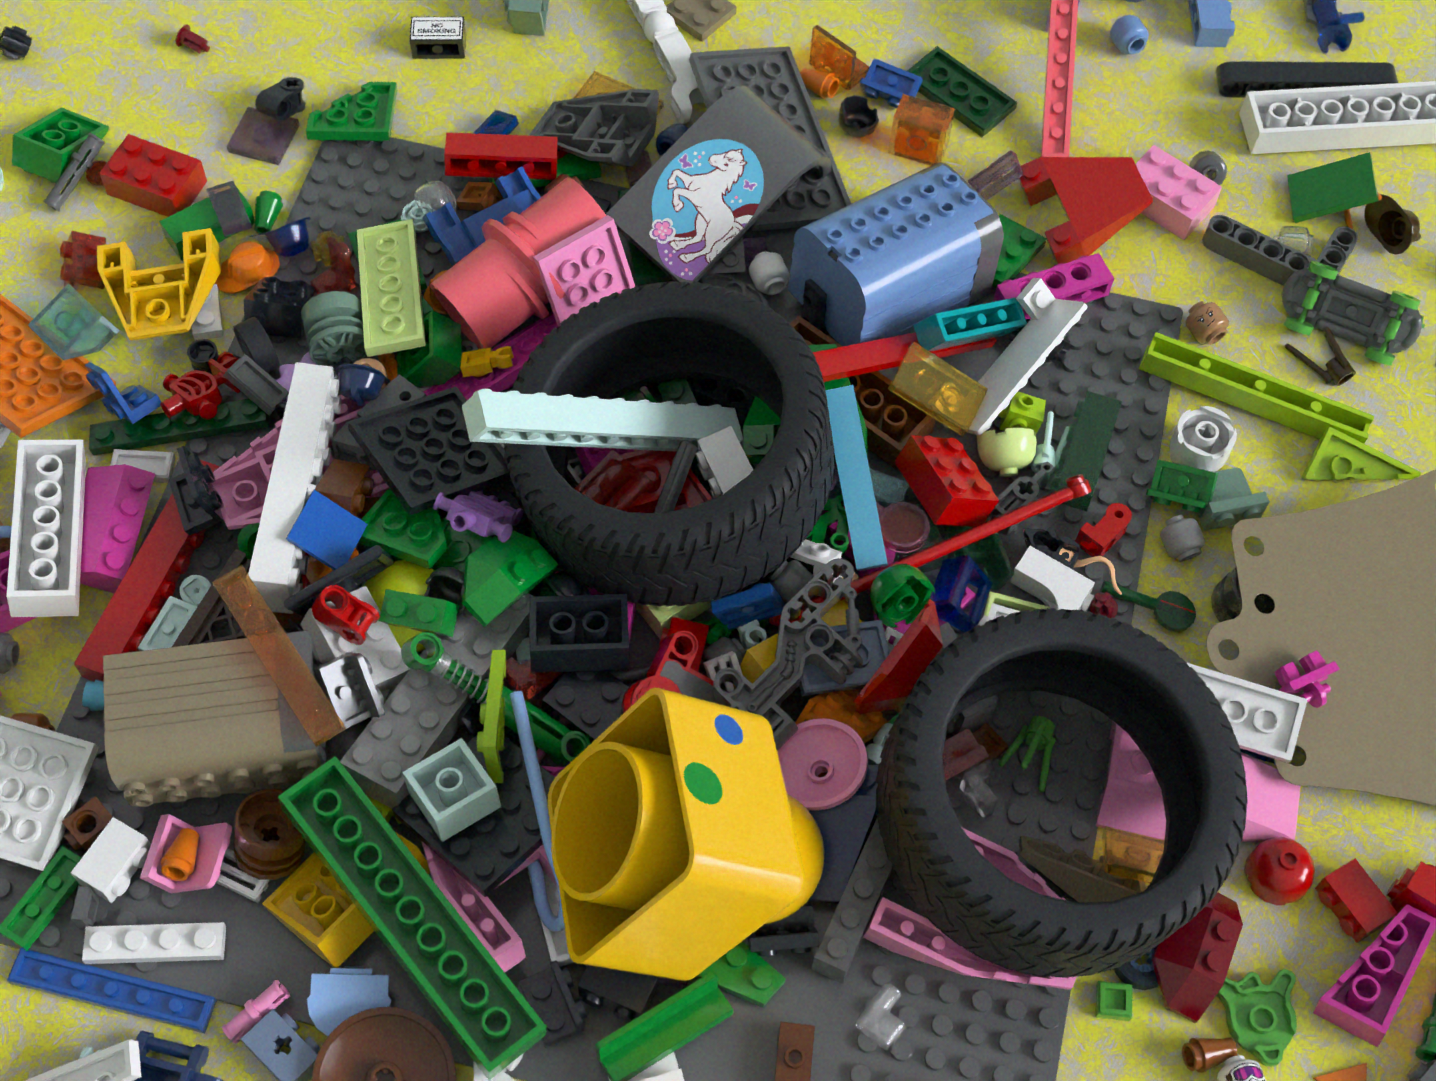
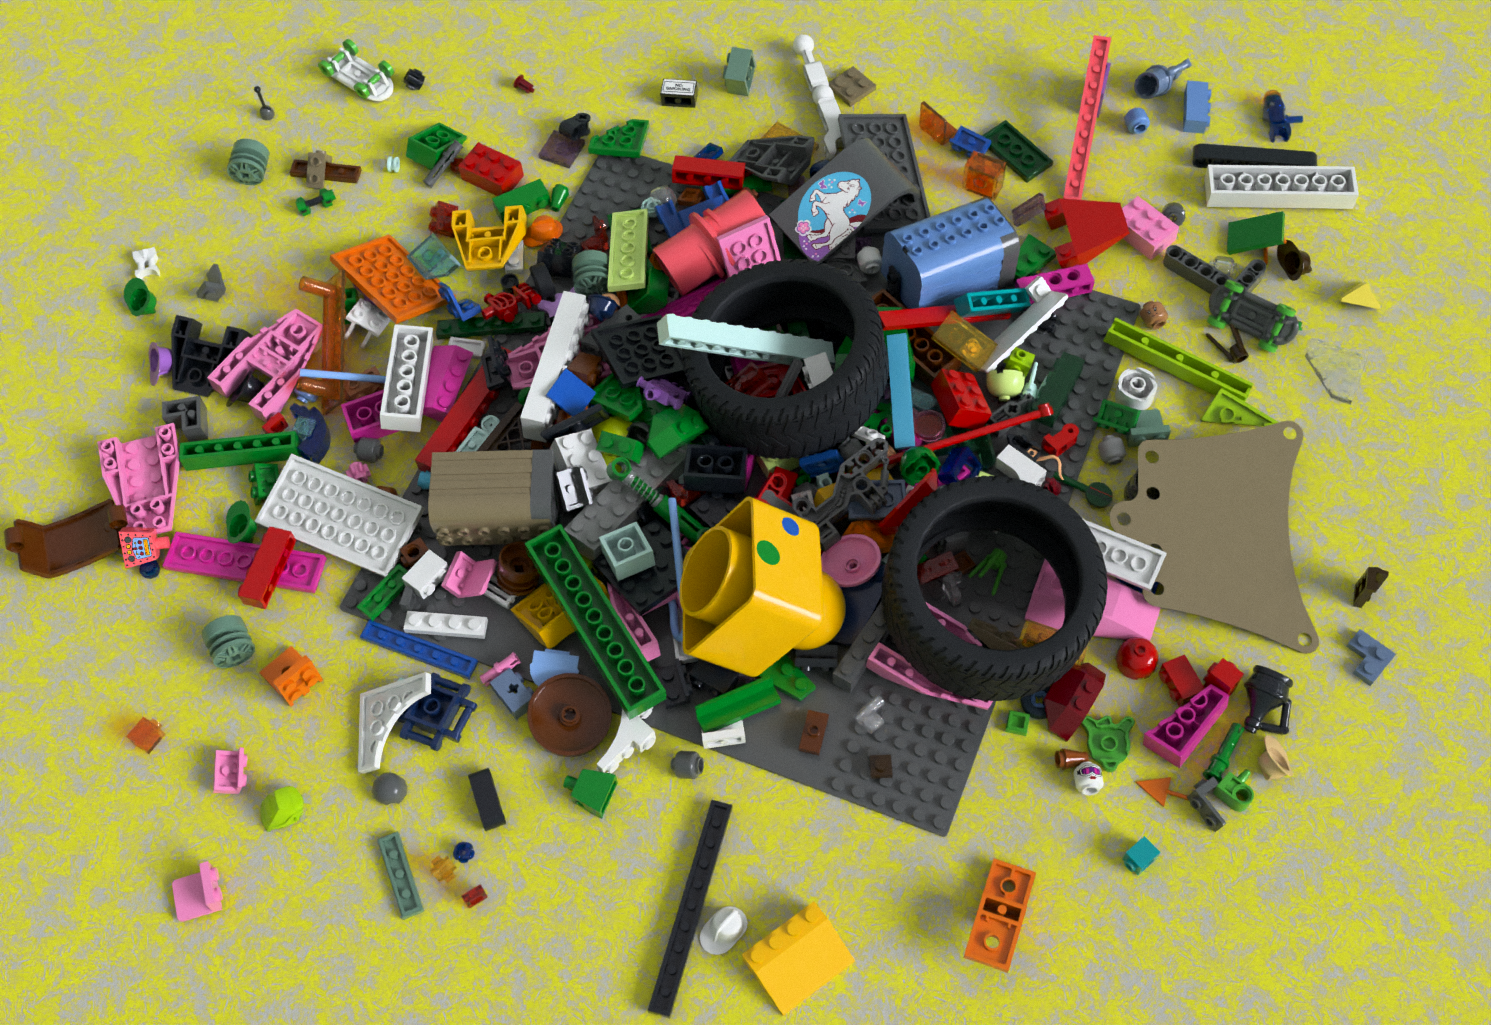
camera: 15 degrees right, 0 degrees up
orange cone [160,828,200,881] -> none
tile [207,180,252,236] -> none
clear orange plate [212,565,346,747] -> none
dark grey tile [223,354,289,416] -> none
clear blue piece [249,217,311,257] -> none
clear yellow gear [311,230,348,267] -> none
red piece [312,585,380,645] -> none
yellow plate [460,346,514,378] -> none
lime wing [477,650,506,783] -> none
orange cone [800,68,839,99] -> none
black hair [838,95,879,137] -> none
dark pink hips [1274,650,1340,708] -> none

